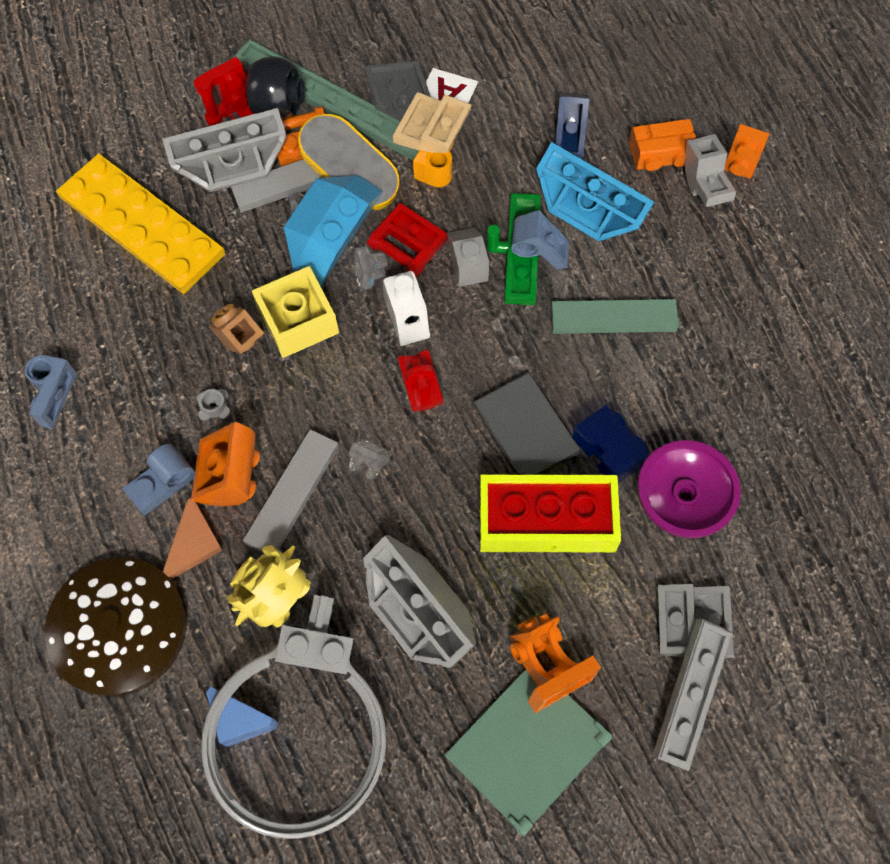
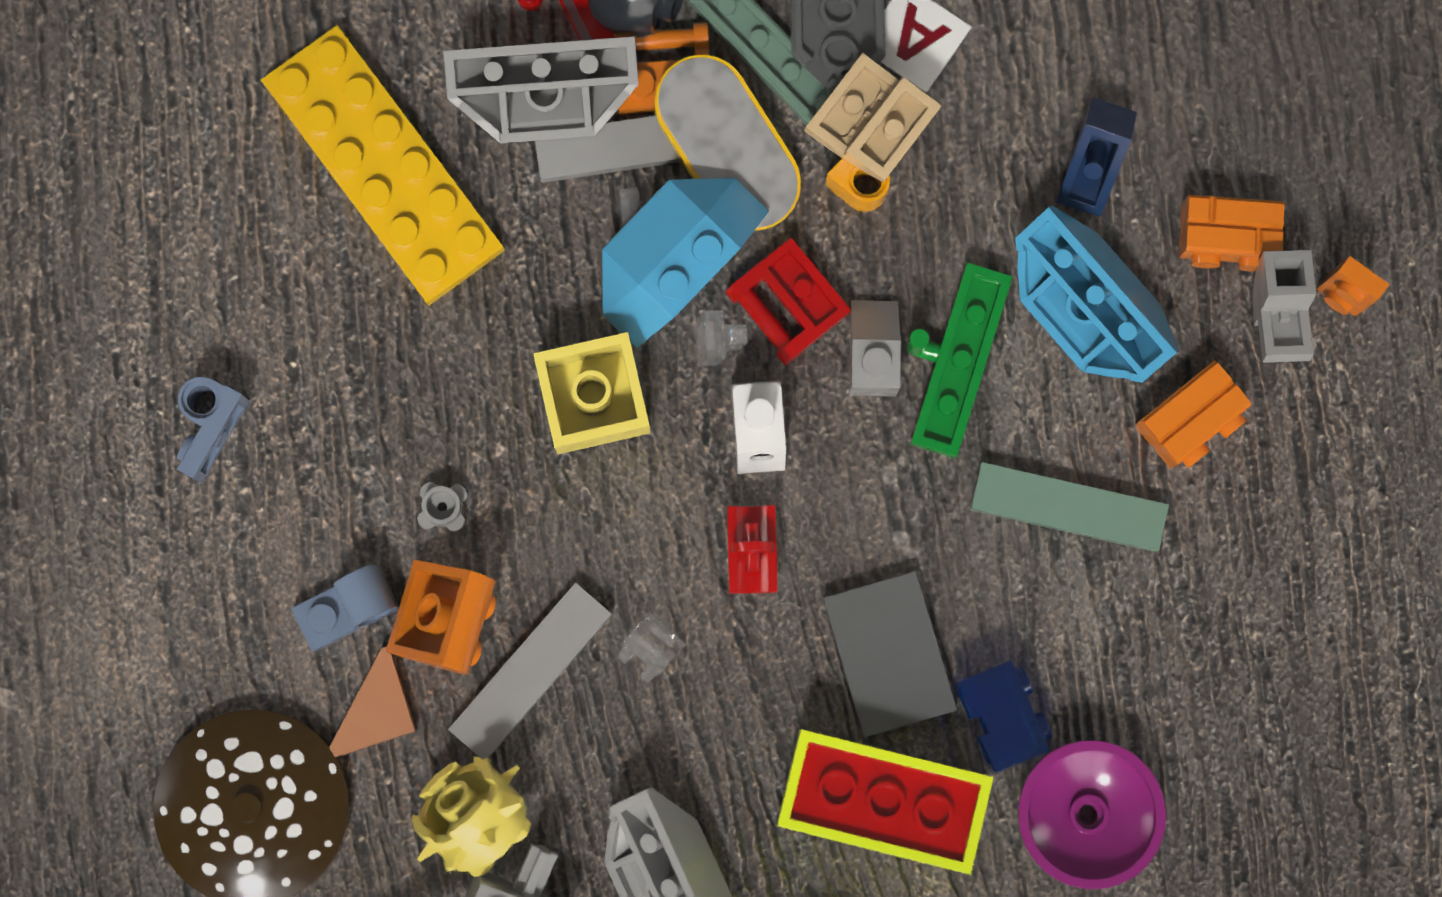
camera: 10 degrees right, 15 degrees up
medium nougat brick [209,304,264,354] -> none
sand blue plate [511,210,570,270] -> none
none -> orange brick [1135,361,1252,469]

